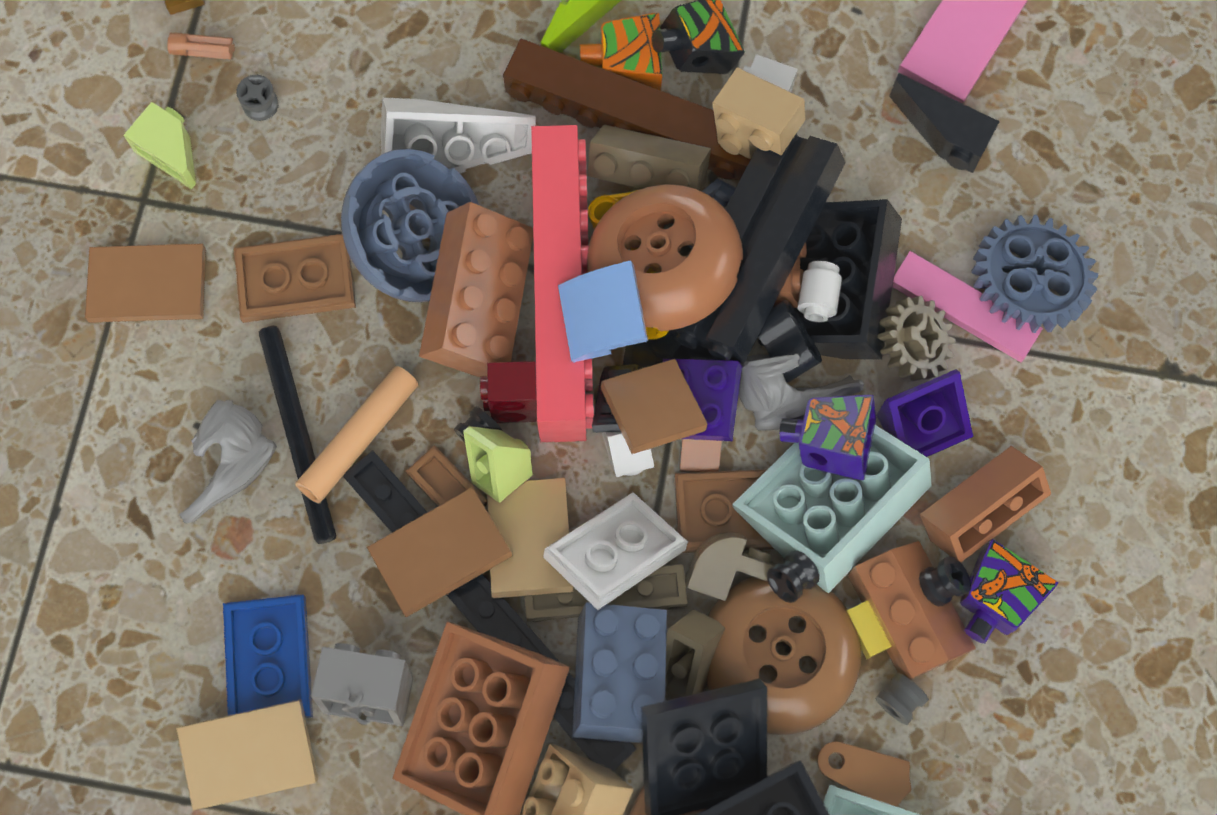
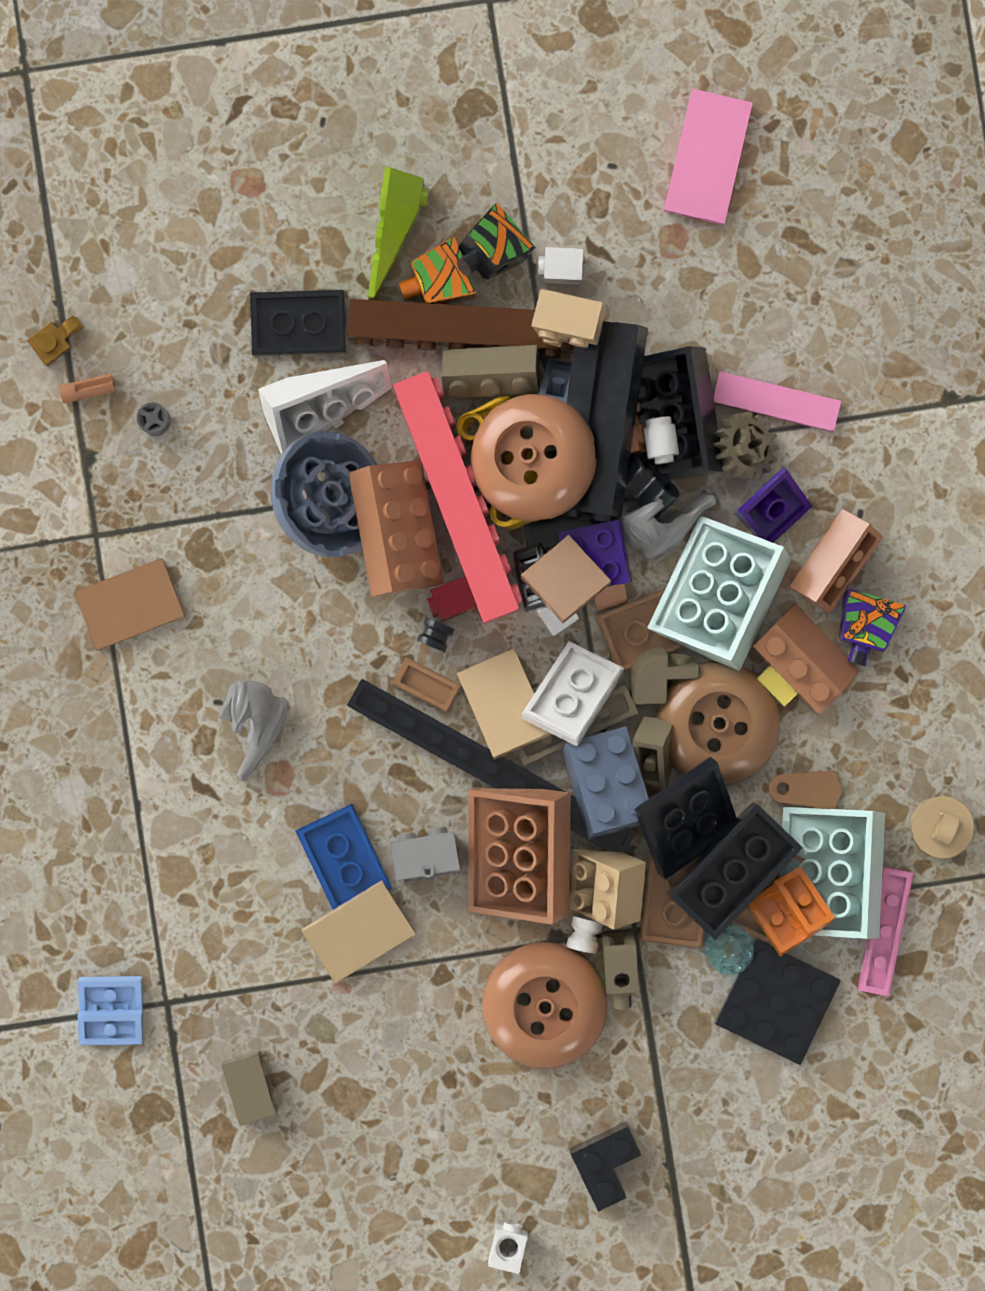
camera: 20 degrees left, 15 degrees up
yellowish green slope [124,102,196,189] -> none
medium nougat tile [234,234,356,323] -> none
black axle [258,325,337,544] -> none
light nougat piece [295,366,418,504] -> none
medium nougat tile [367,487,513,617] -> none
yellowish green slope [463,426,533,503] -> none
light blue slope [558,260,648,363] -> none
black wheel [767,551,820,603] -> none
torso [780,395,876,480] -> none
dark grey wheel [876,673,929,725] -> none
black slope [889,74,1000,173] -> none
black wheel [919,556,971,607] -> none
sand blue gear [972,215,1098,333] -> none
none -> black tile [250,290,346,356]

